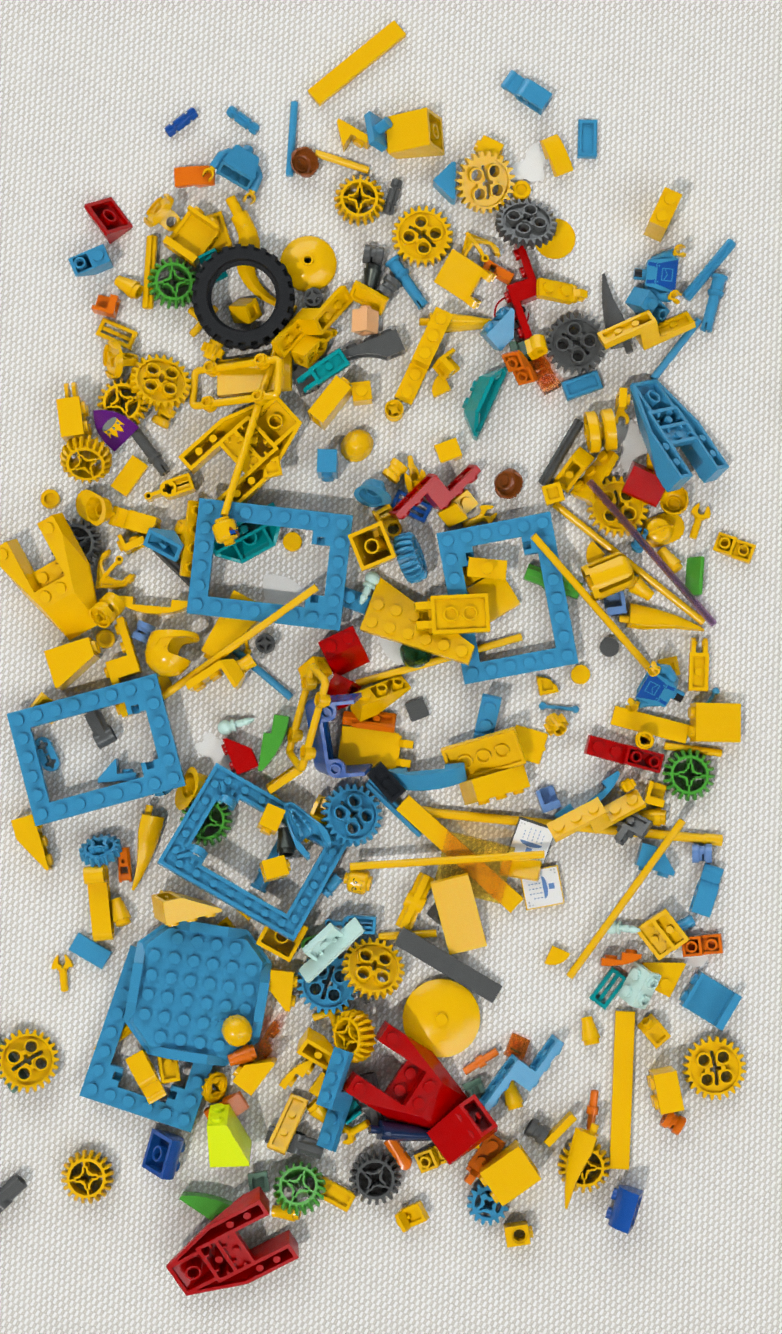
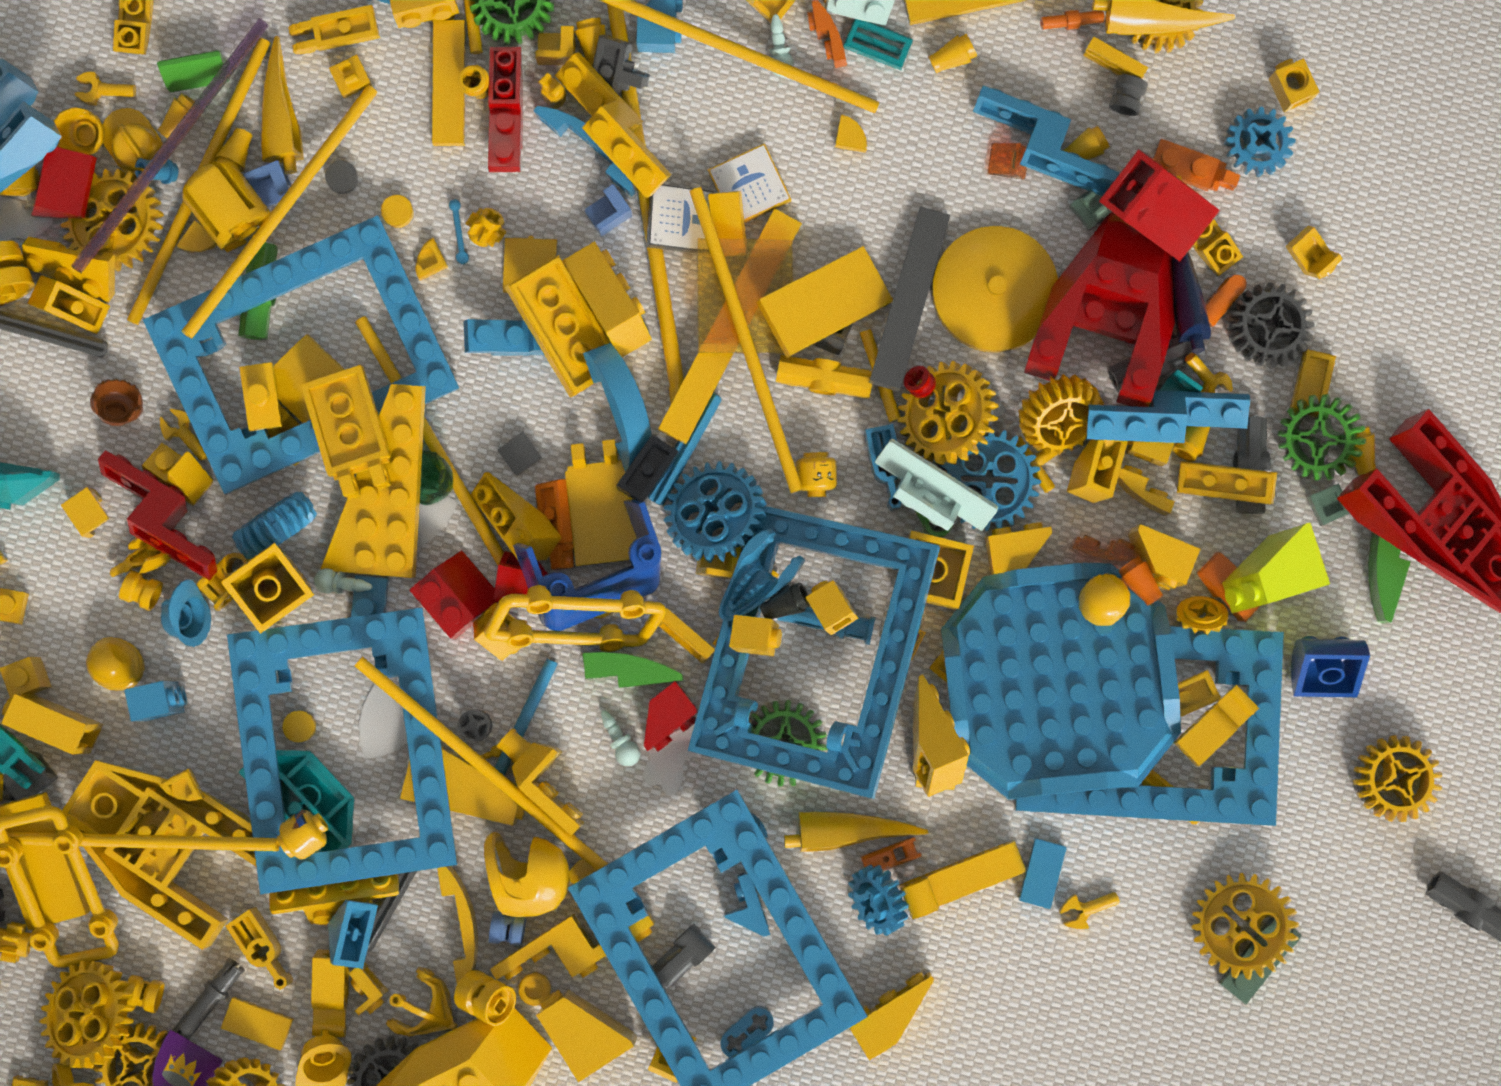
camera: 110 degrees left, 0 degrees up
yellow cone [111,897,132,927] -> none
yellow piece [175,767,208,810] -> none
dark azure pin [321,873,343,898] -> none
yellow wheel [385,399,404,422] -> none
blue tile [390,489,432,523] -> none
orange bar [462,1048,499,1075] -> none
yellow slope [479,1139,541,1207] -> none
yellow tile [541,482,565,506] -> none
torso [625,661,685,713] -> none
none -> red bush [903,366,936,398]

